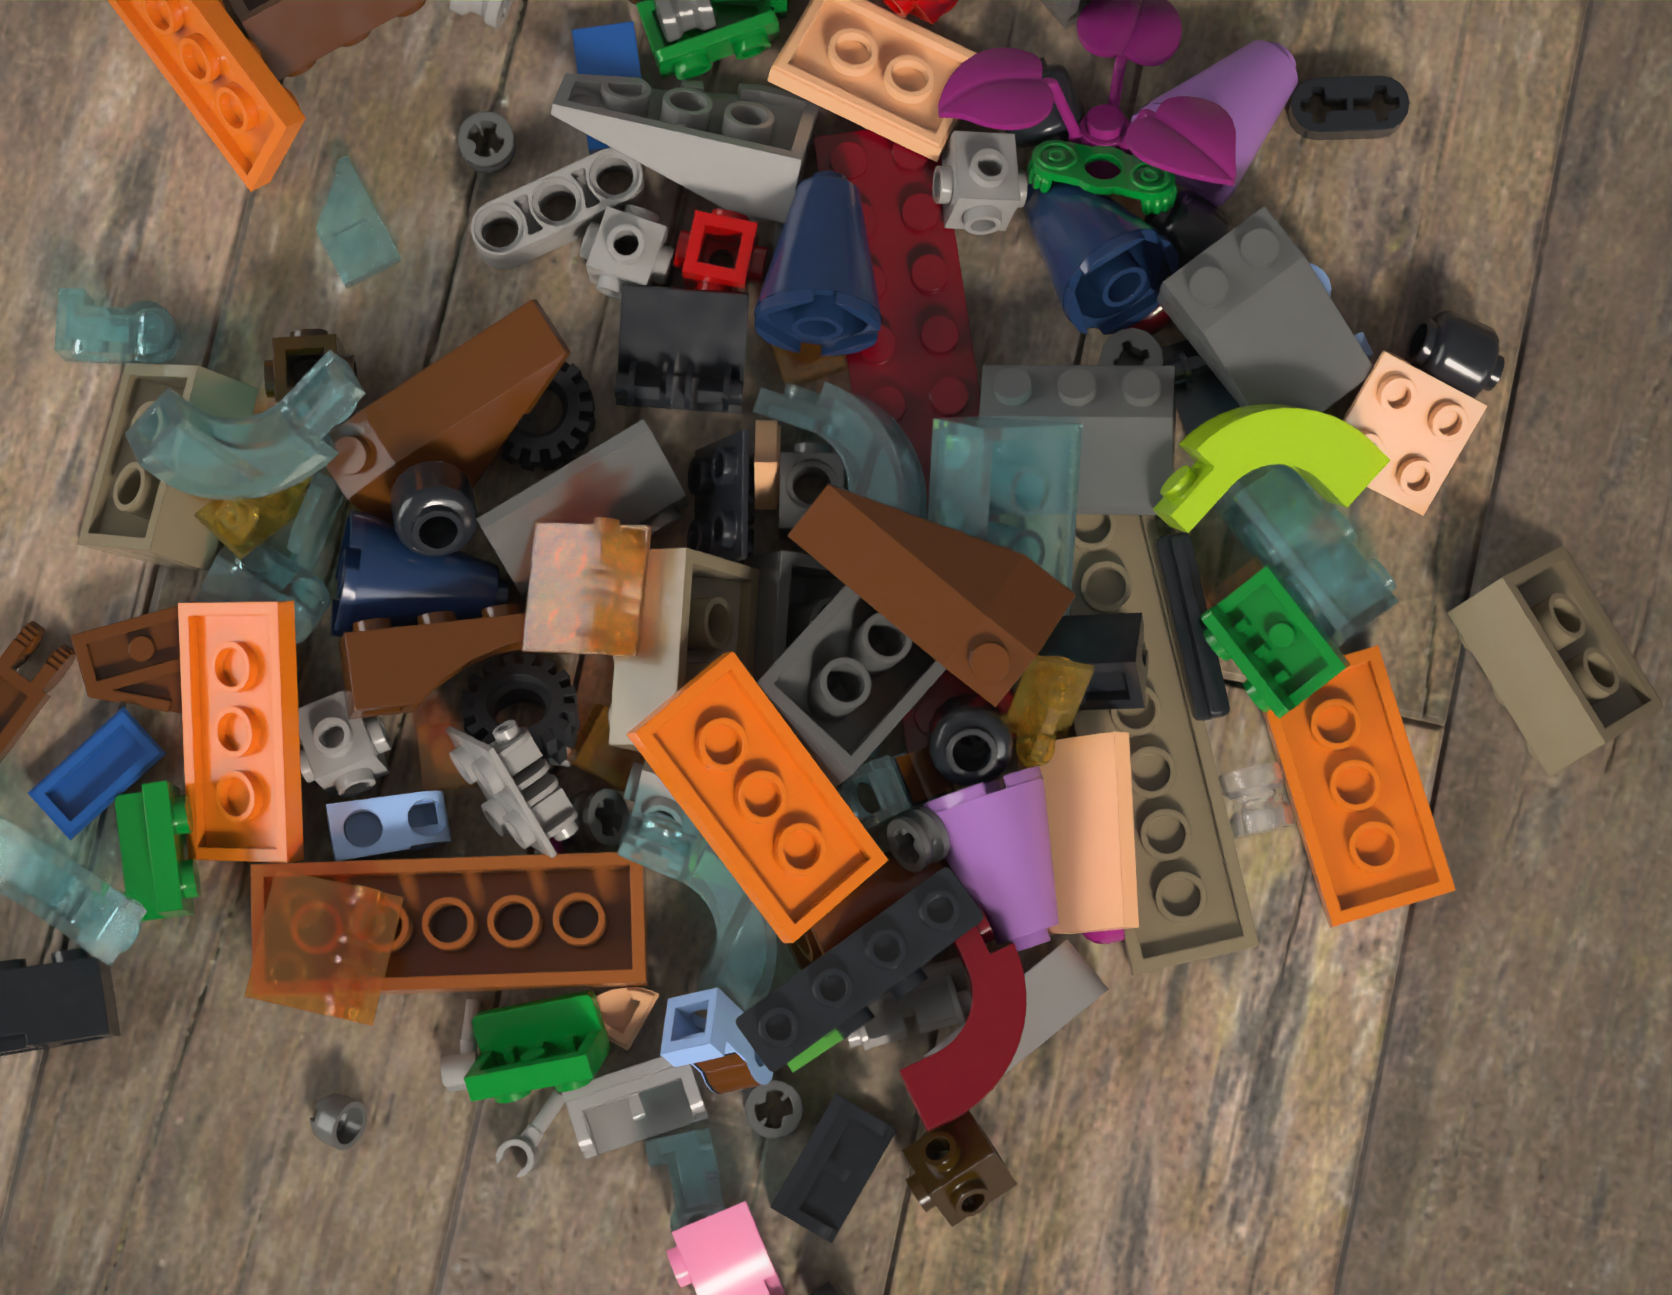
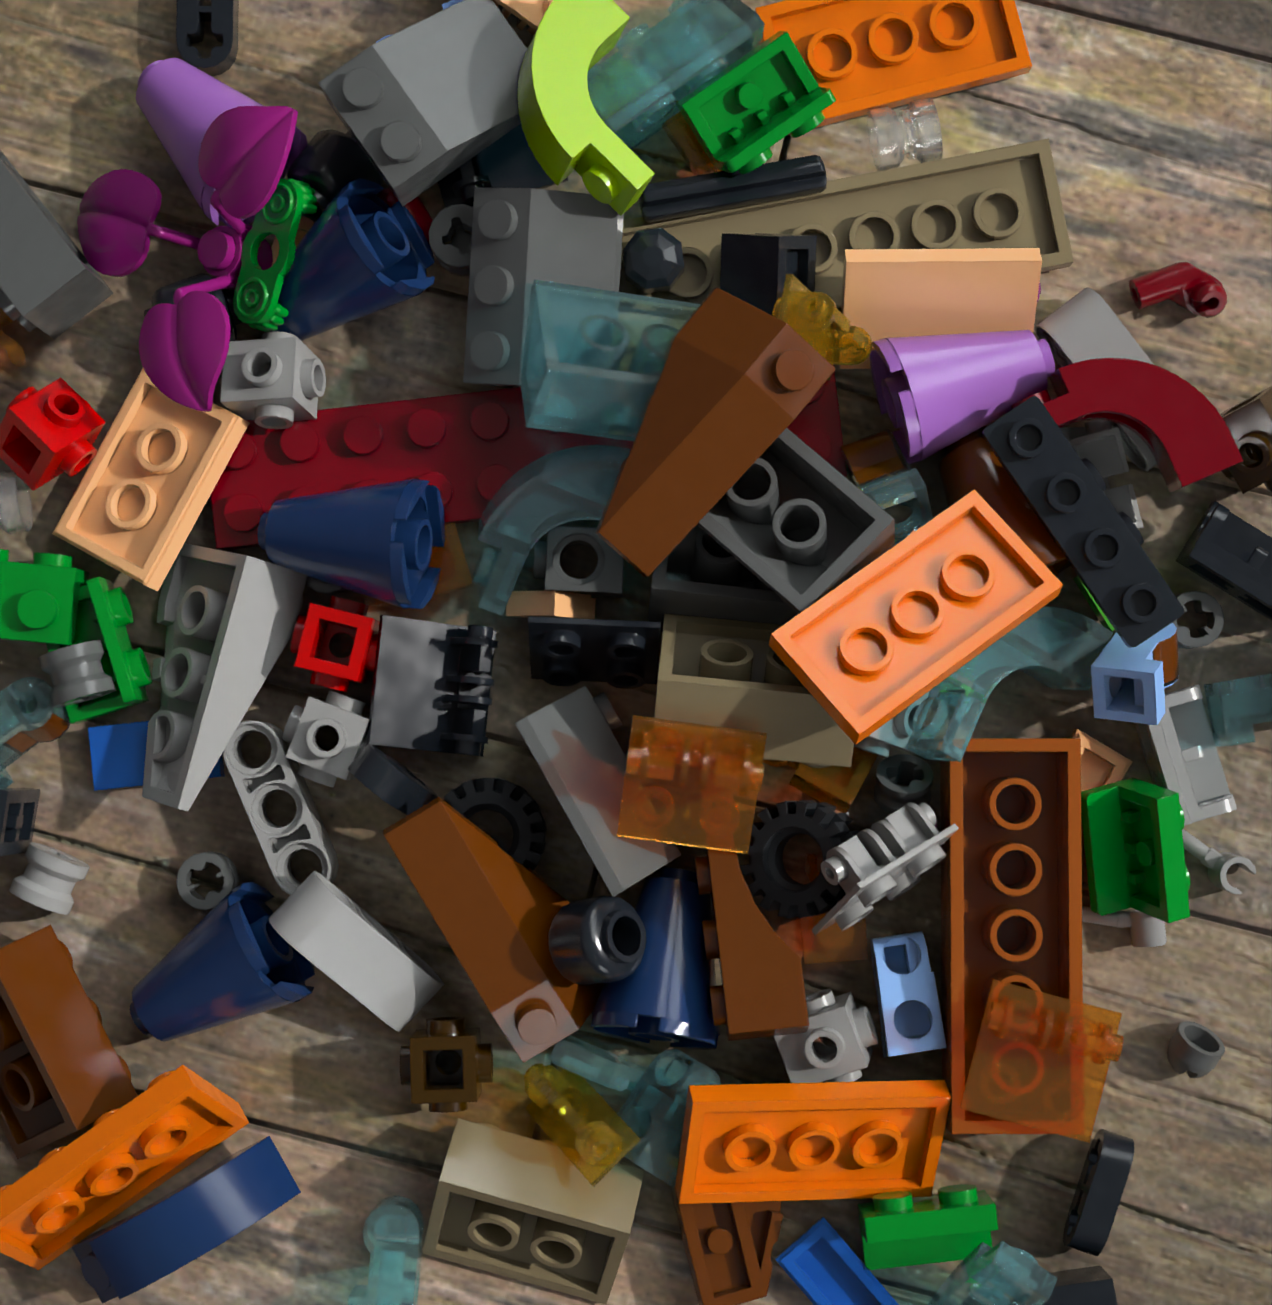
camera: 85 degrees left, 5 degrees up
clear light blue arch [125,350,365,500] -> none
clear light blue tile [316,156,402,289] -> none
dark grey bush [886,806,950,873] -> none
black head [928,693,1013,786] -> none
none -> dark blue arch [72,1136,301,1304]
none -> dark blue cone [130,882,315,1042]
none -> light grey beam [268,871,445,1032]
none -> black beam [348,743,438,815]
none -> black tile [622,228,685,294]
none -> black beam [1063,1129,1135,1256]
none -> dark red arm [1129,262,1227,318]

